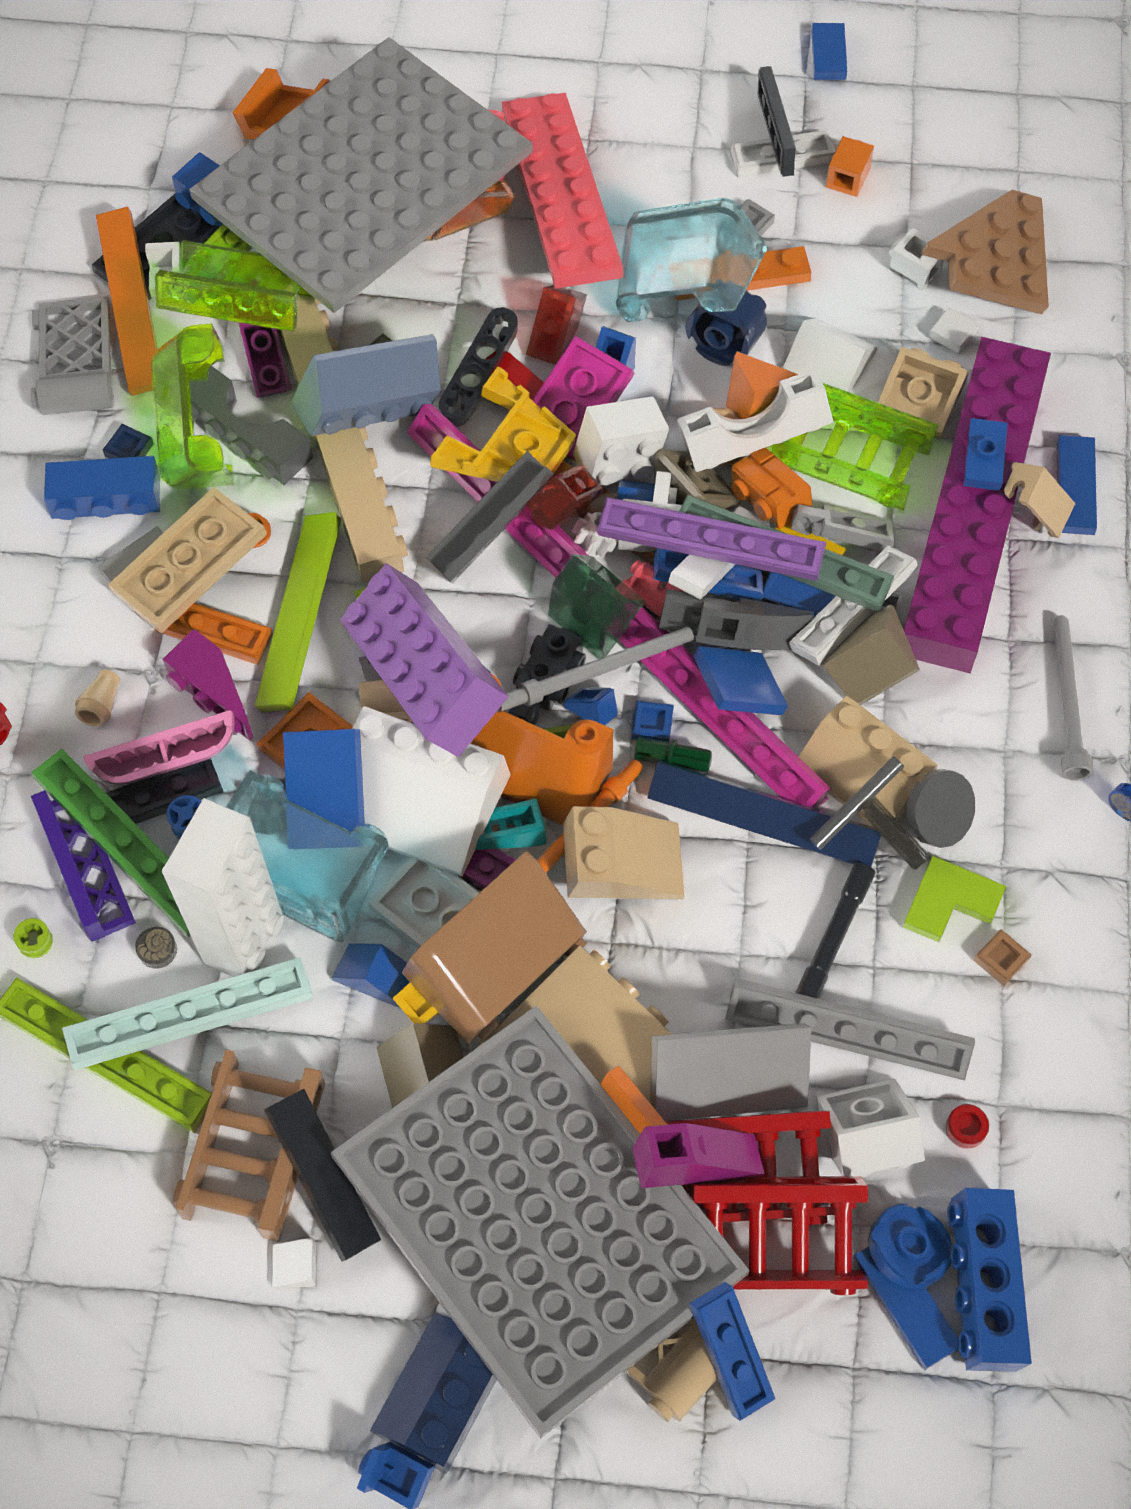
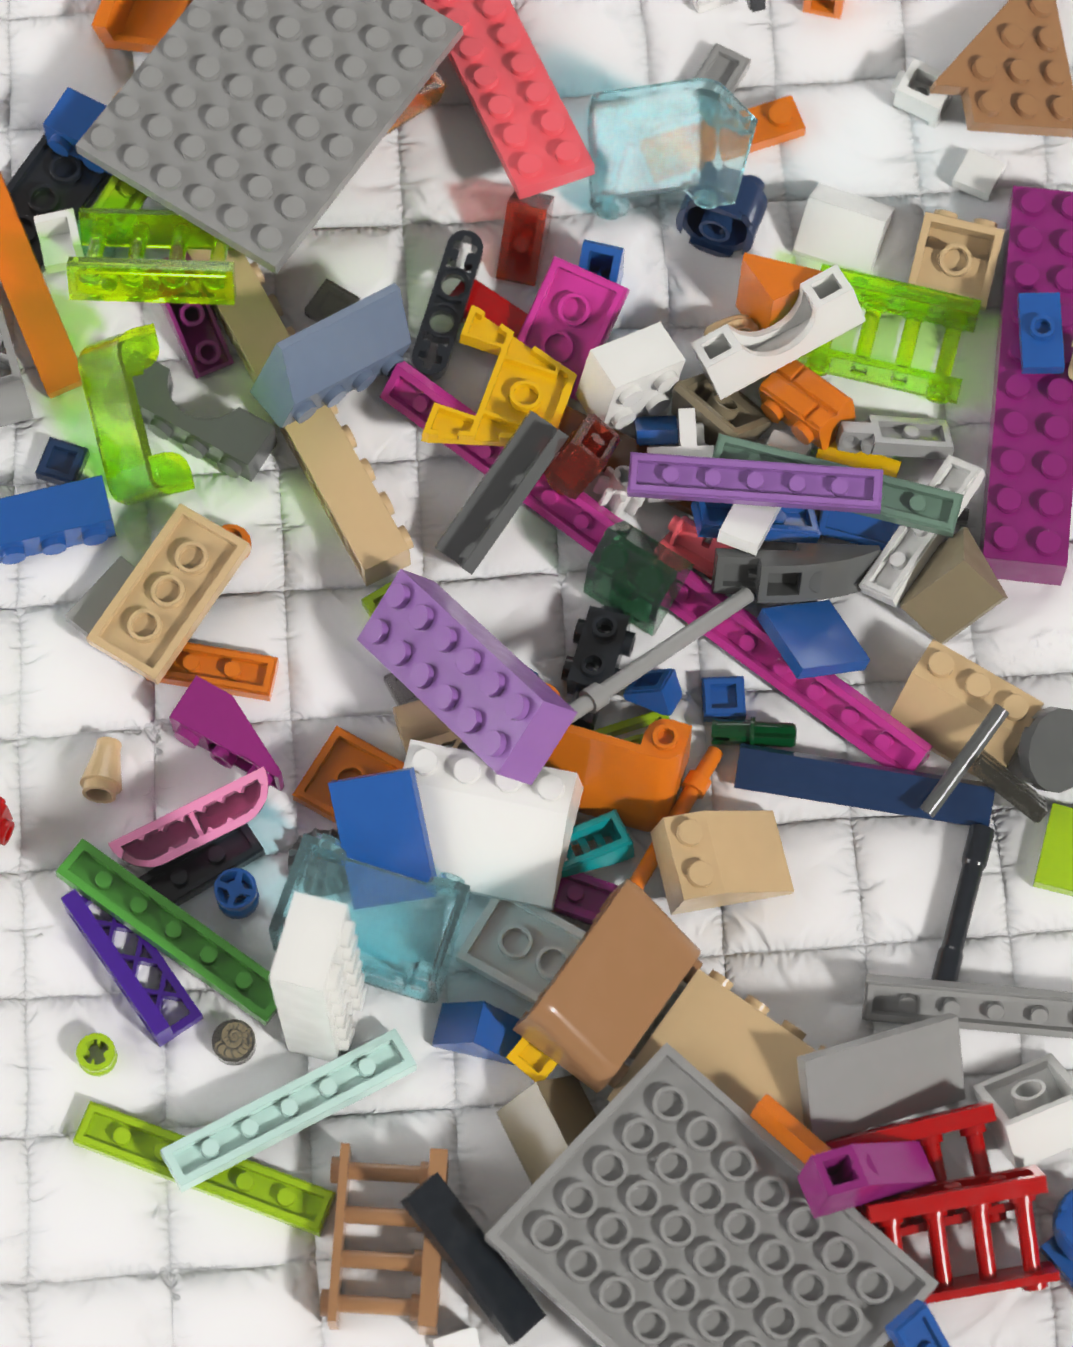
camera: 10 degrees left, 5 degrees up
lime tile [255,512,342,712] -> none

